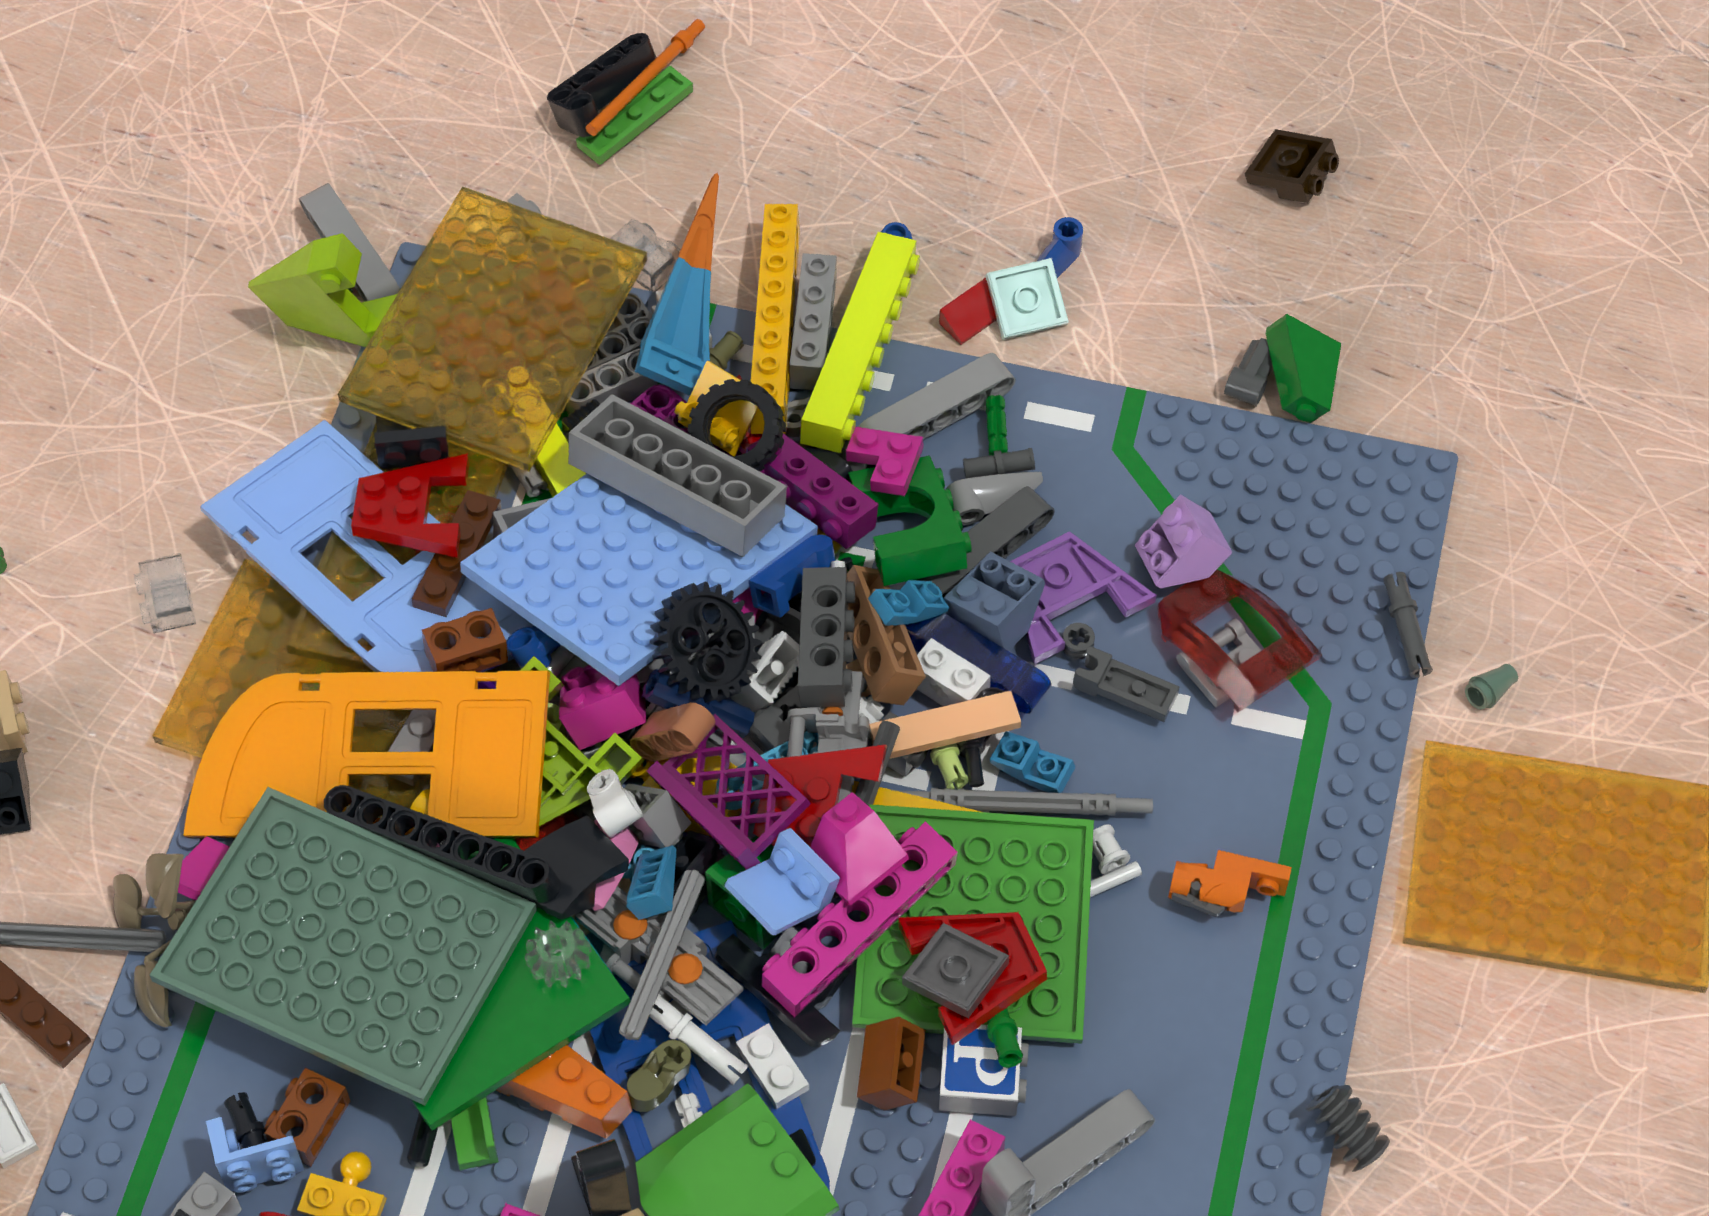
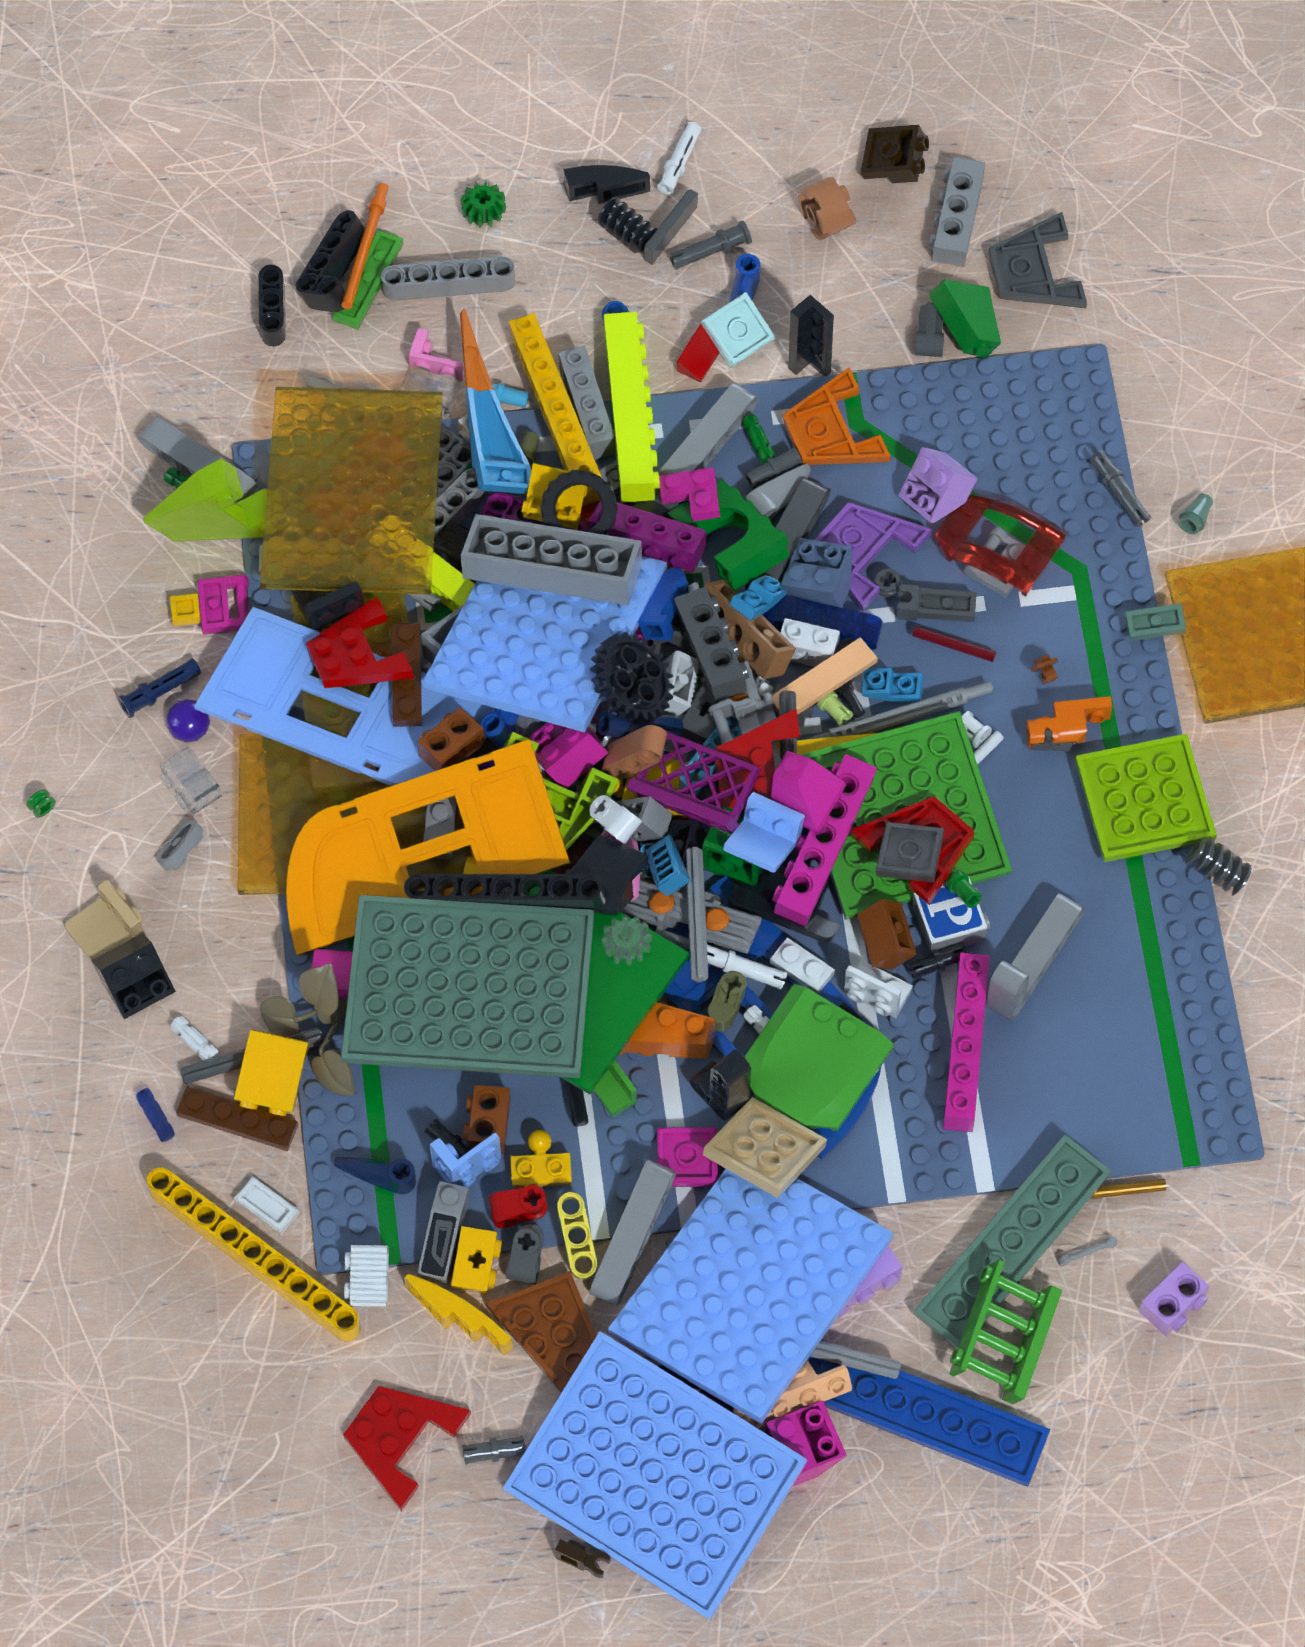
camera: 20 degrees left, 5 degrees up
none -> dark blue pin [117,658,201,718]
none -> light grey plate [157,819,203,871]
none -> dark purple hair [166,699,210,743]
none -> yellow plate [170,593,201,626]
none -> white axle [170,1016,219,1061]
none -> dark pink plate [197,575,249,635]
none -> yellow brick [234,1029,310,1116]
none -> black beam [258,264,286,347]
none -> dark blue piece [334,1157,416,1194]
none -> light grey beam [381,256,515,300]
none -> bright pink bracket [409,328,464,381]
none -> green gear [460,180,506,228]
none -> medium azure pin [492,382,529,409]
none -> black slope [563,165,650,204]
none -> black piece [598,197,658,253]
none -> dark grey tile [644,189,698,265]
none -> white pin [657,122,702,195]
none -> dark grey pin [669,220,752,270]
none -> orange wing [782,367,891,465]
none -> black fence [788,295,834,376]
none -> nougat brick [798,177,856,240]
none -> white bracket [844,960,913,1018]
none -> black pin [907,942,967,980]
none -> dark red bar [912,626,997,662]
none -> light grey brick [929,157,985,267]
none -> dark grey wing [988,212,1087,308]
none -> dark orange plate [1030,655,1058,685]
none -> lime plate [1075,734,1217,862]
none -> sand green hinge [1125,603,1186,641]

